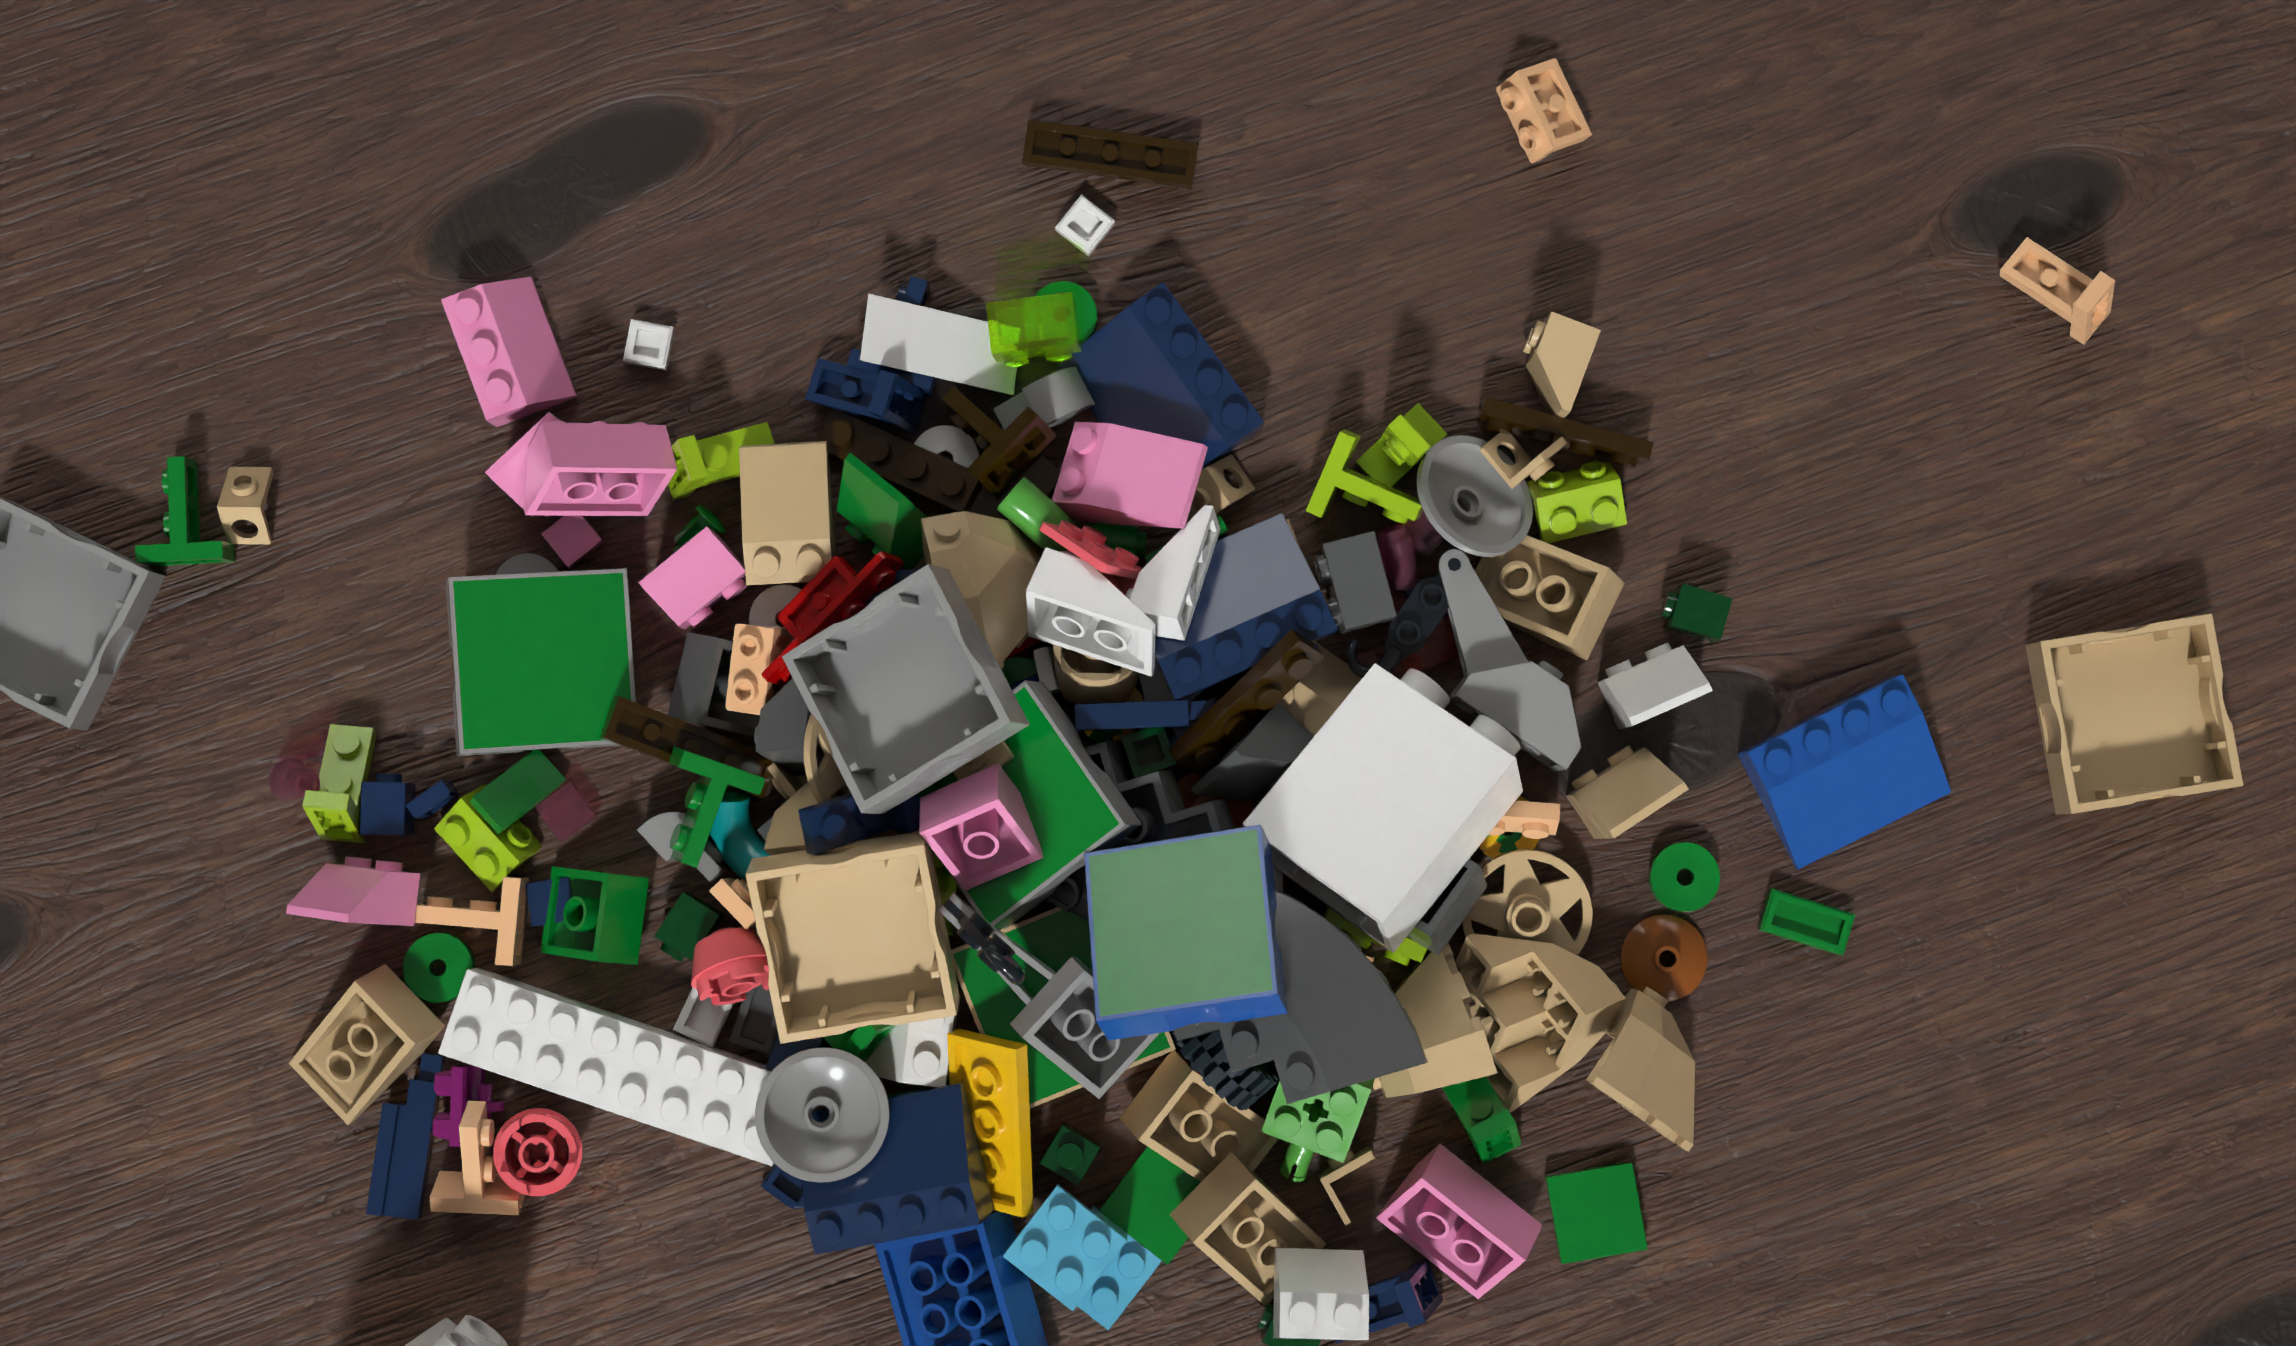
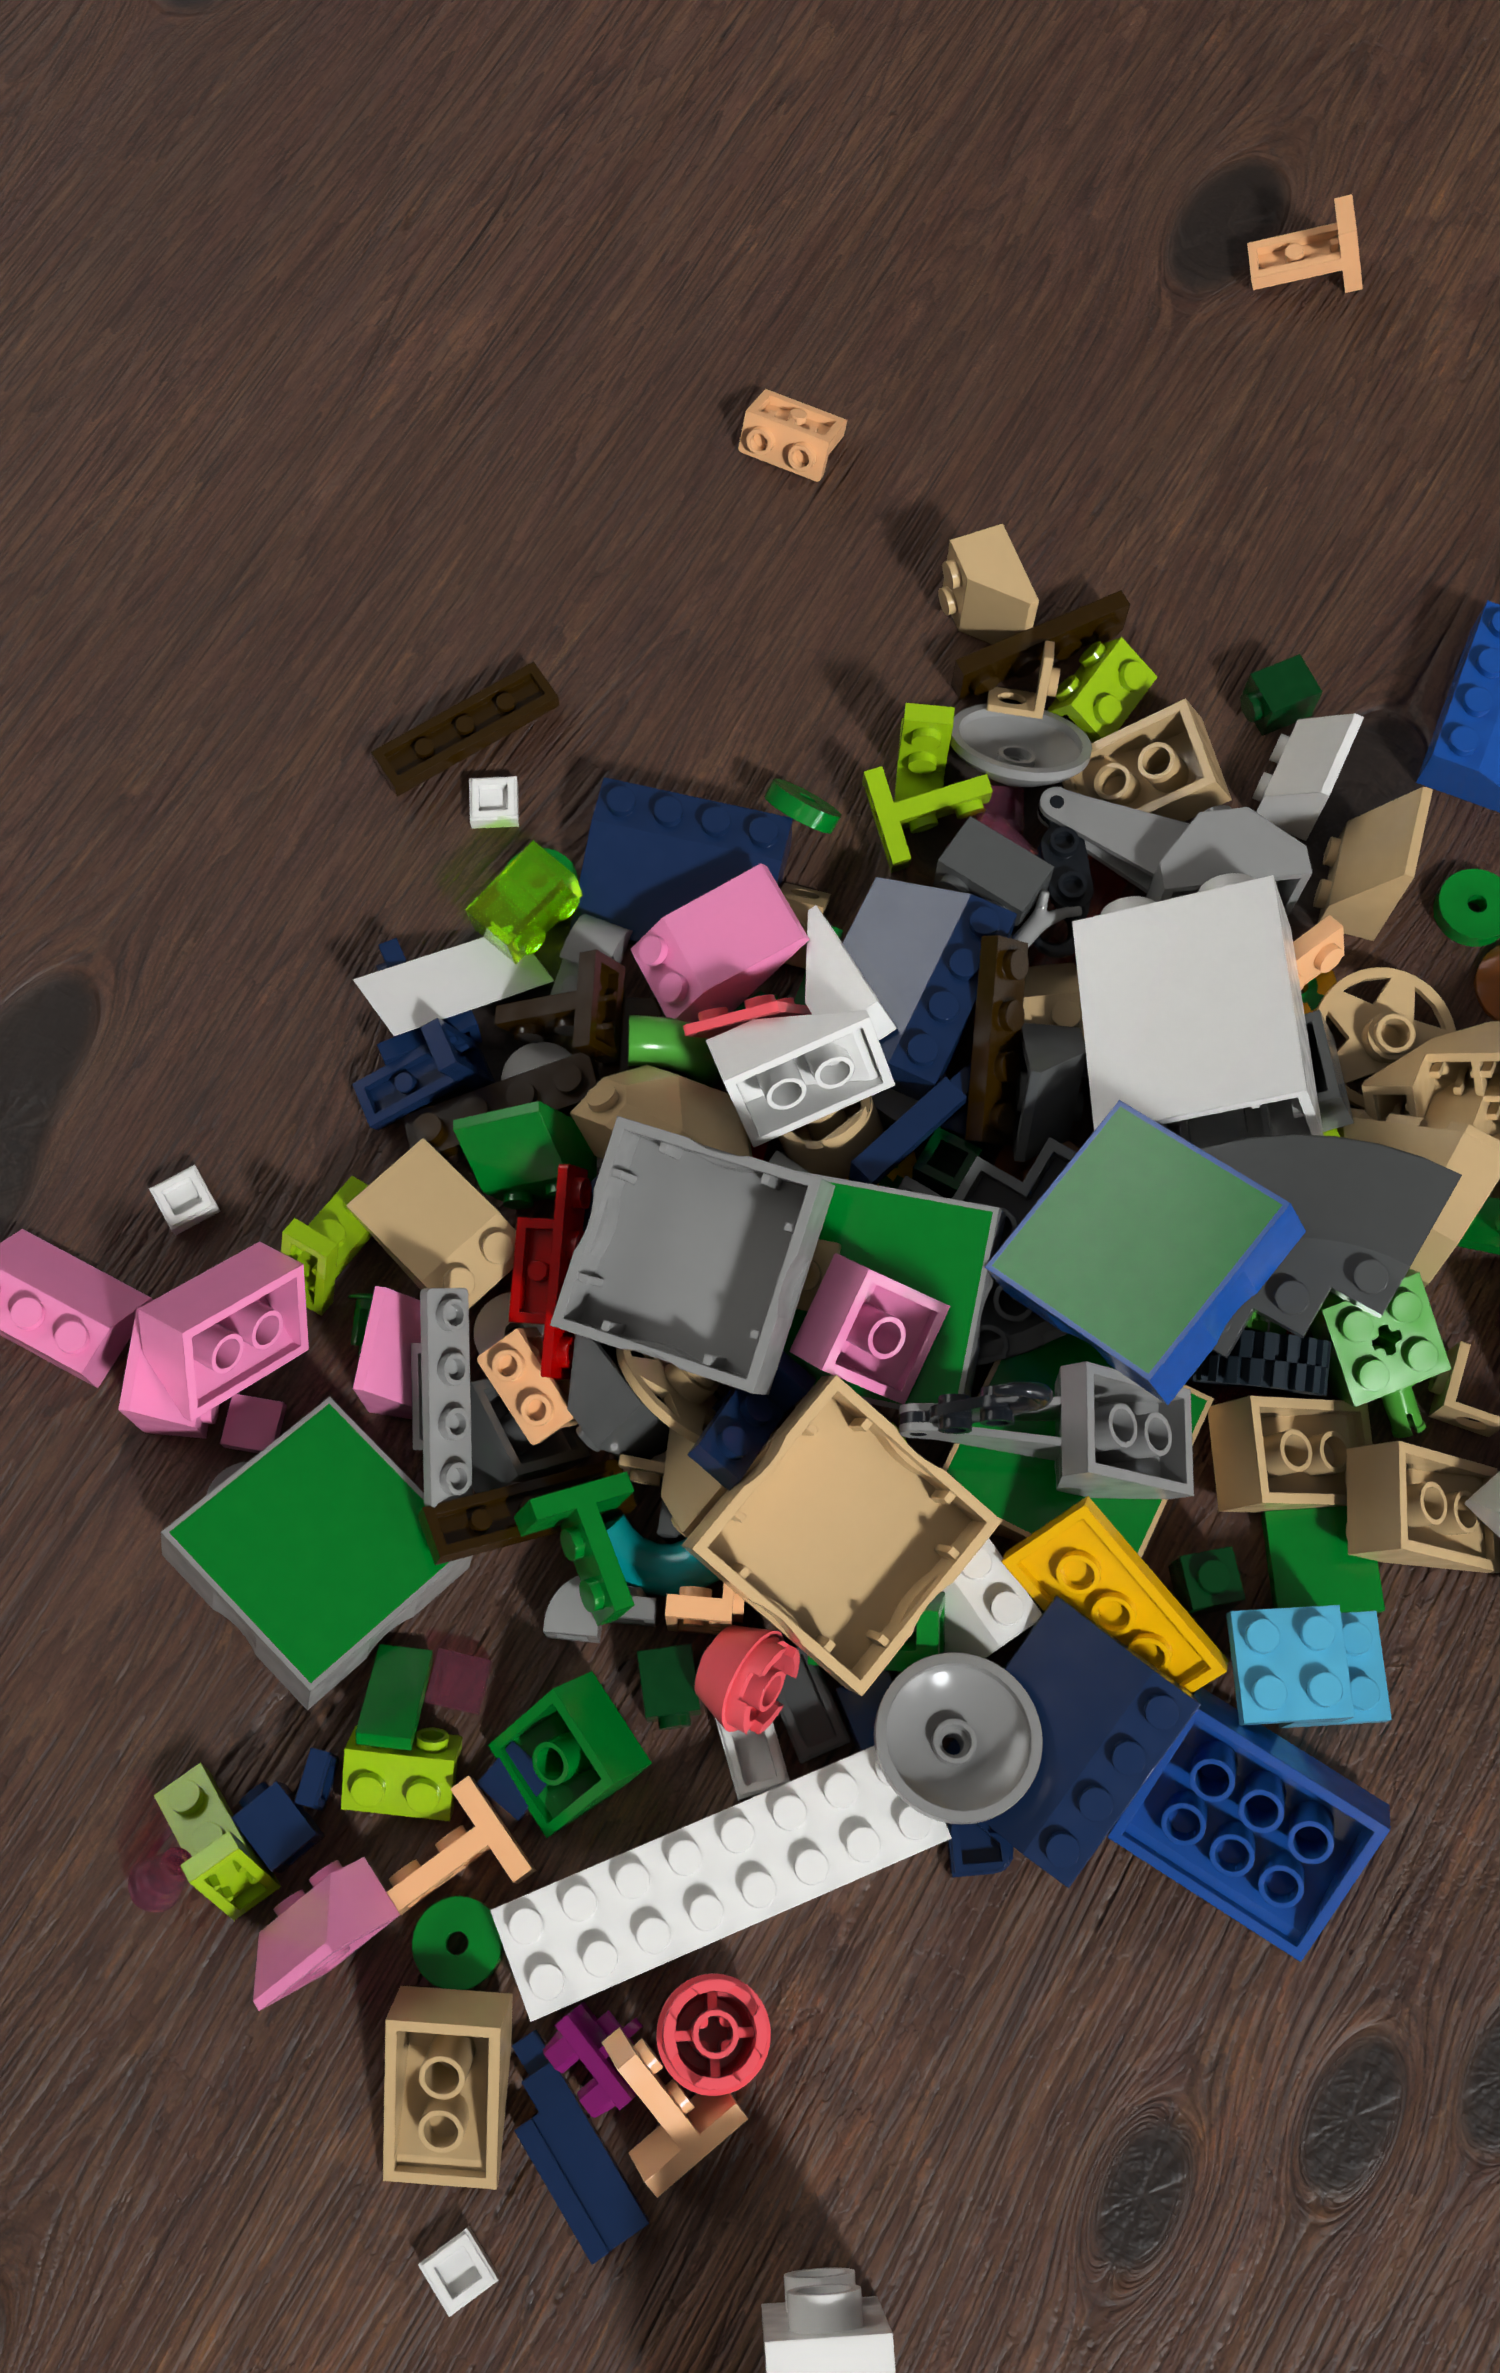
camera: 40 degrees left, 15 degrees down
none -> light grey bracket [411,1288,473,1508]
none -> white tile [418,2226,500,2317]
none -> green piece [764,778,841,834]
none -> light grey bar [1011,890,1082,948]

